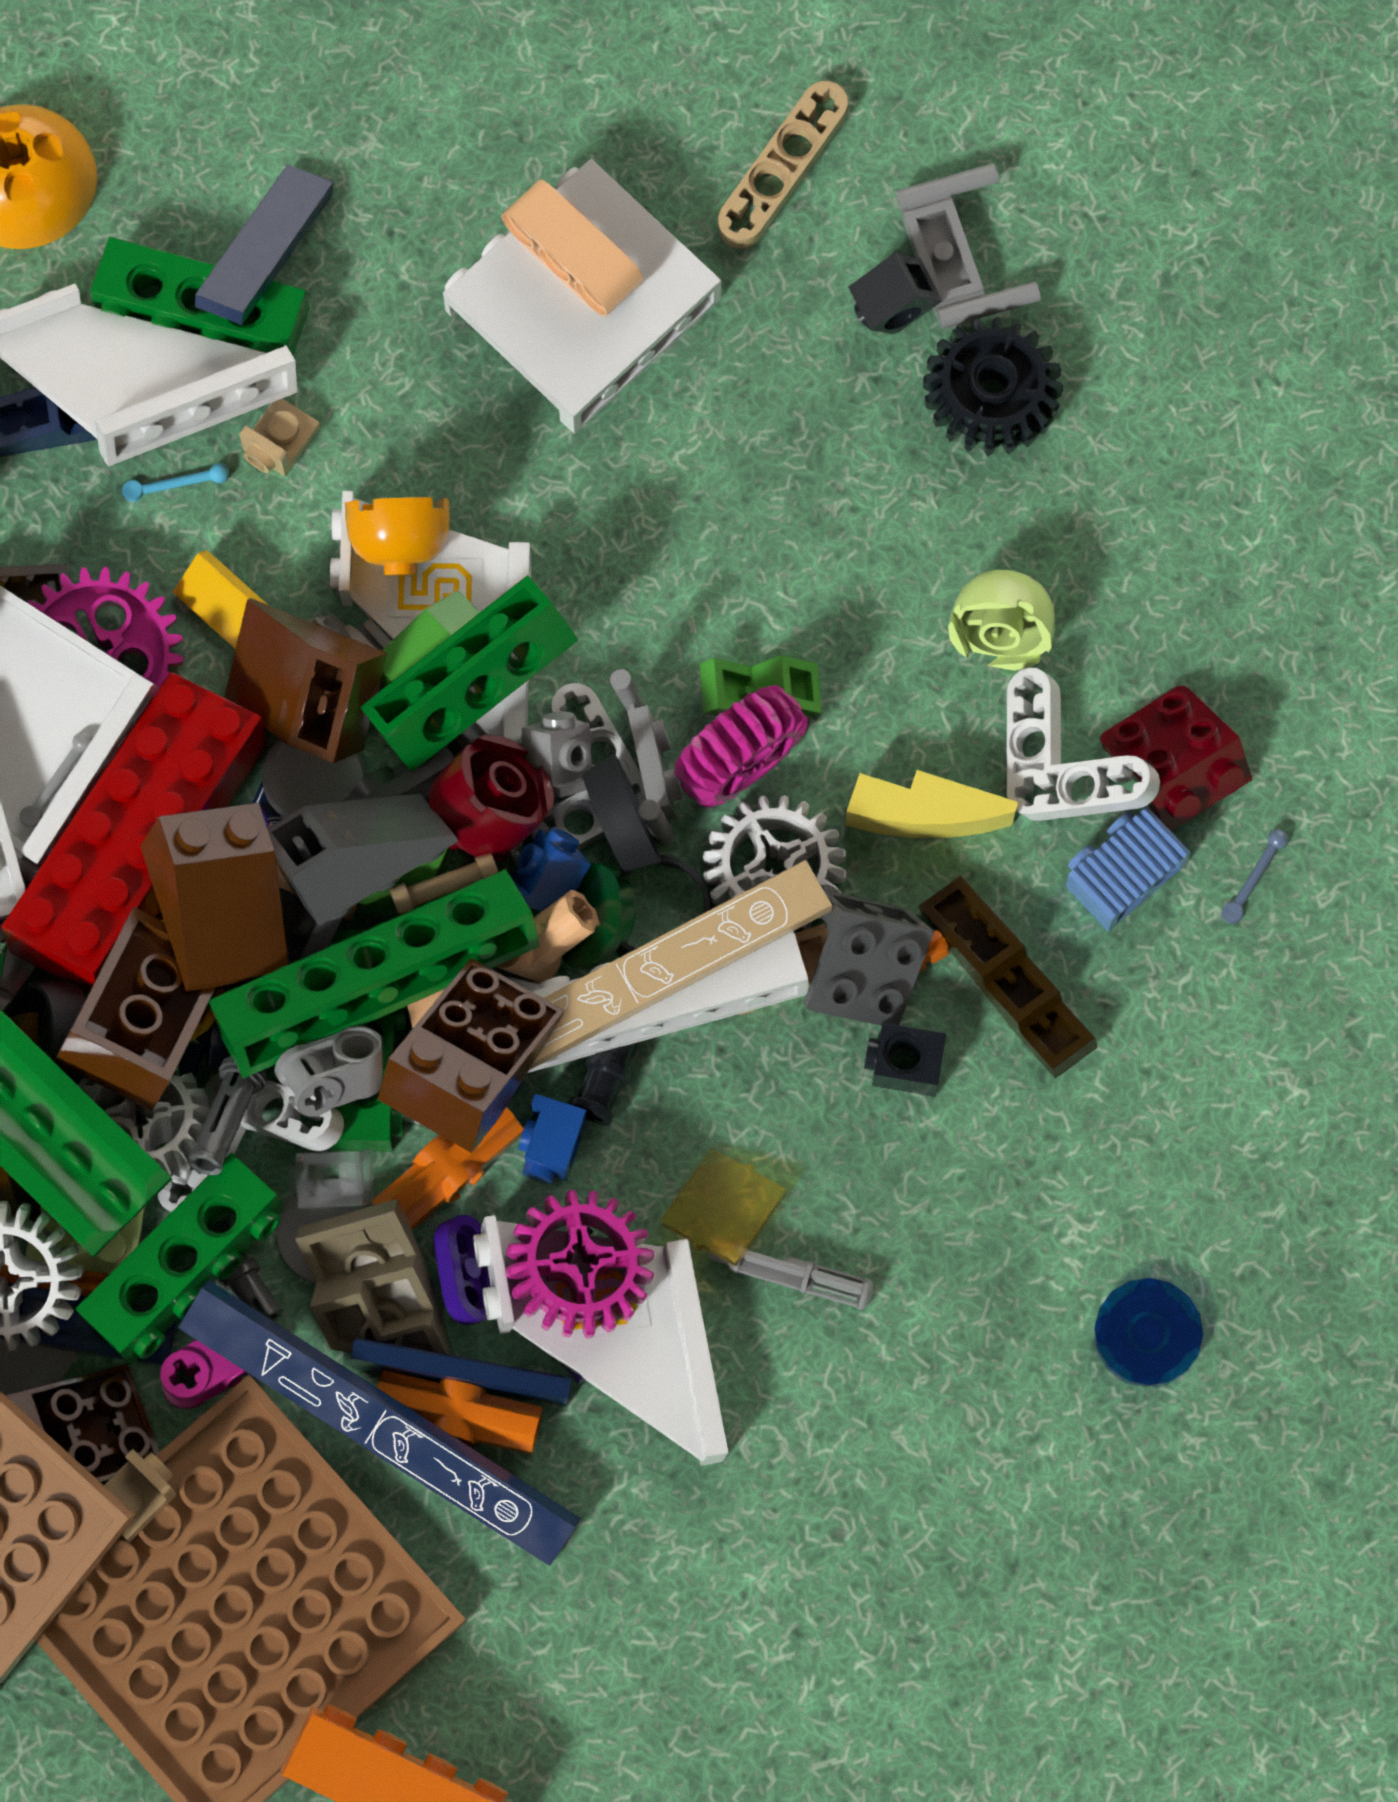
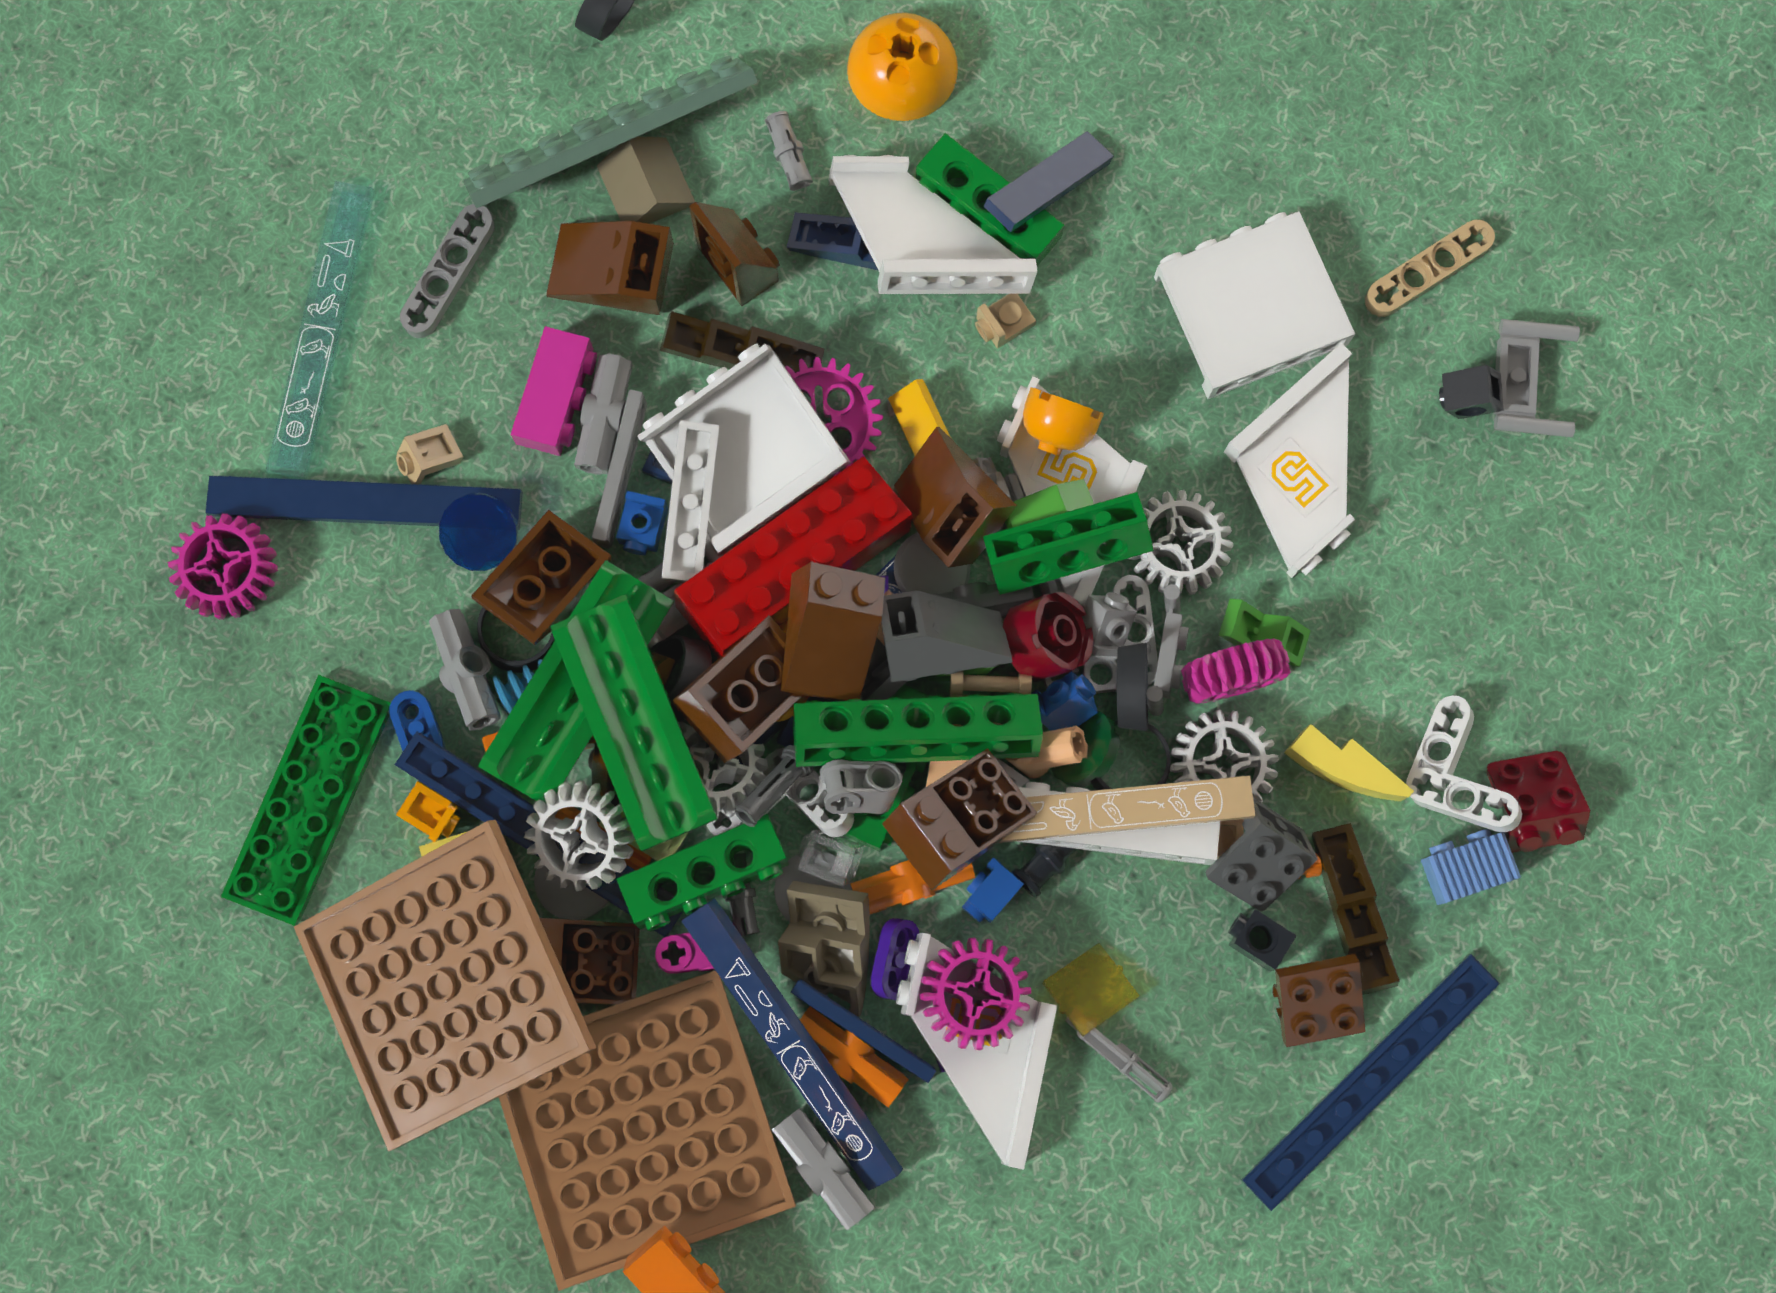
camera: 20 degrees right, 5 degrees up
light grey hinge [20,732,92,827] -> none
tan bracket [104,1449,177,1543] -> none
medium azure hinge [122,463,229,502] -> none
light nougat beam [501,179,644,317] -> none
black gear [923,316,1063,456] -> none
yellowish green cylinder [948,570,1055,671] -> none
clear blue tile [1094,1278,1204,1387] -> none
sand blue hinge [1221,829,1289,924] -> none
none -> light grey piece [772,1108,875,1230]
none -> white gear [1129,490,1233,595]
none -> white piece [1224,343,1355,578]
none -> dark blue tile [1241,954,1500,1211]
none -> reddish brown plate [1272,954,1366,1047]

